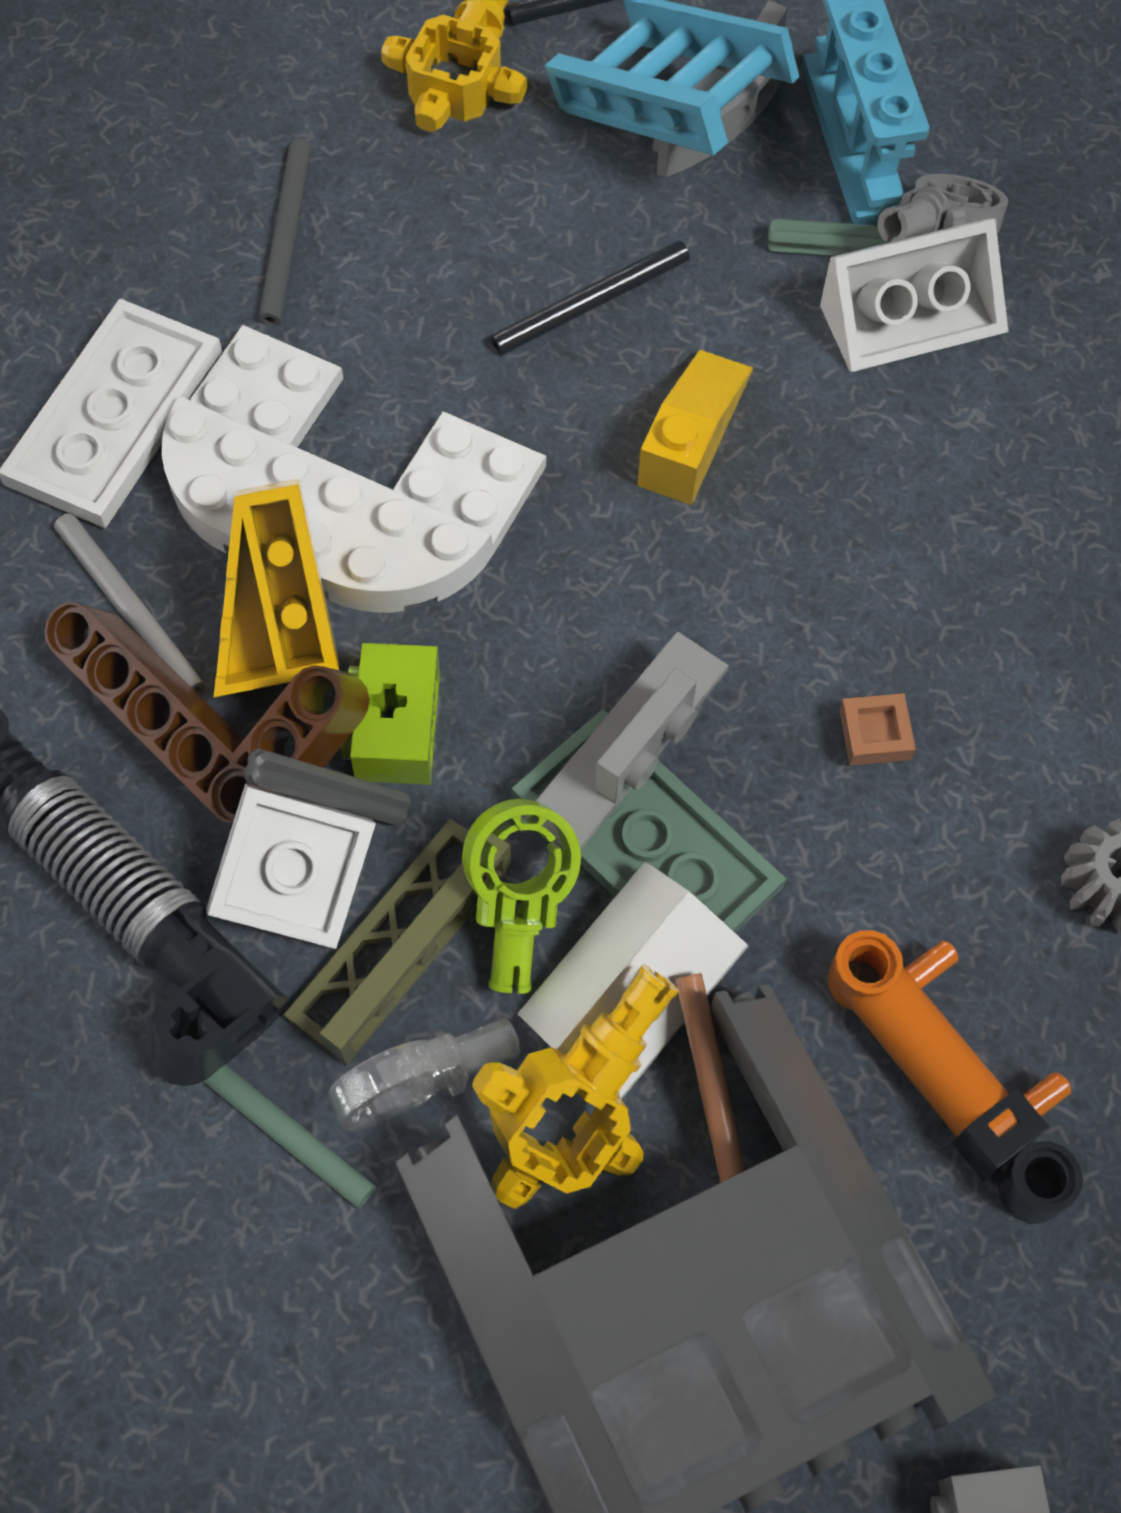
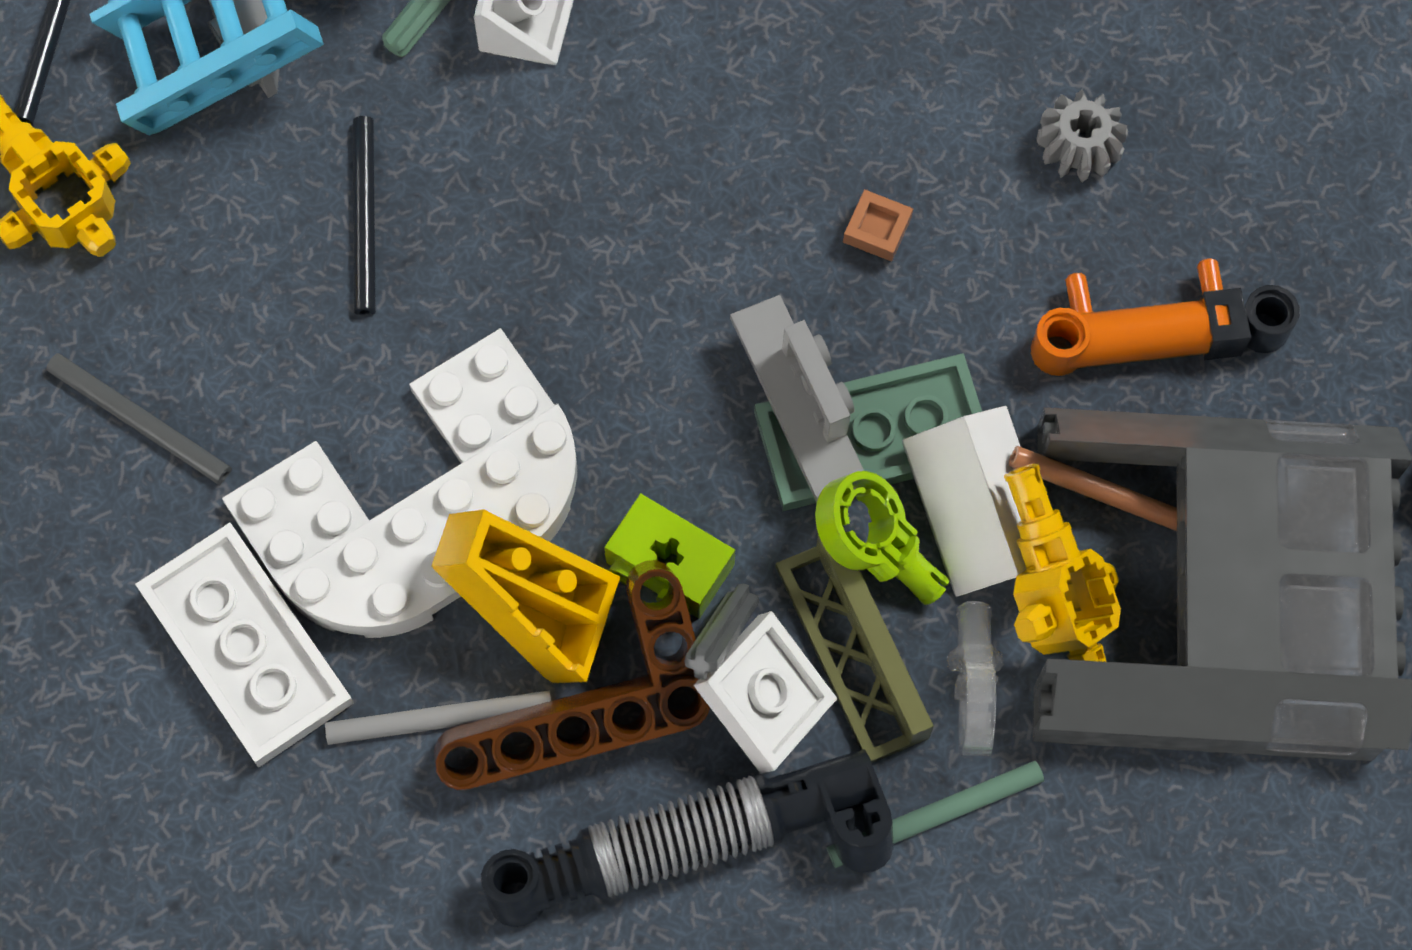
camera: 60 degrees left, 5 degrees up
yellow slope [637,350,753,505] -> none

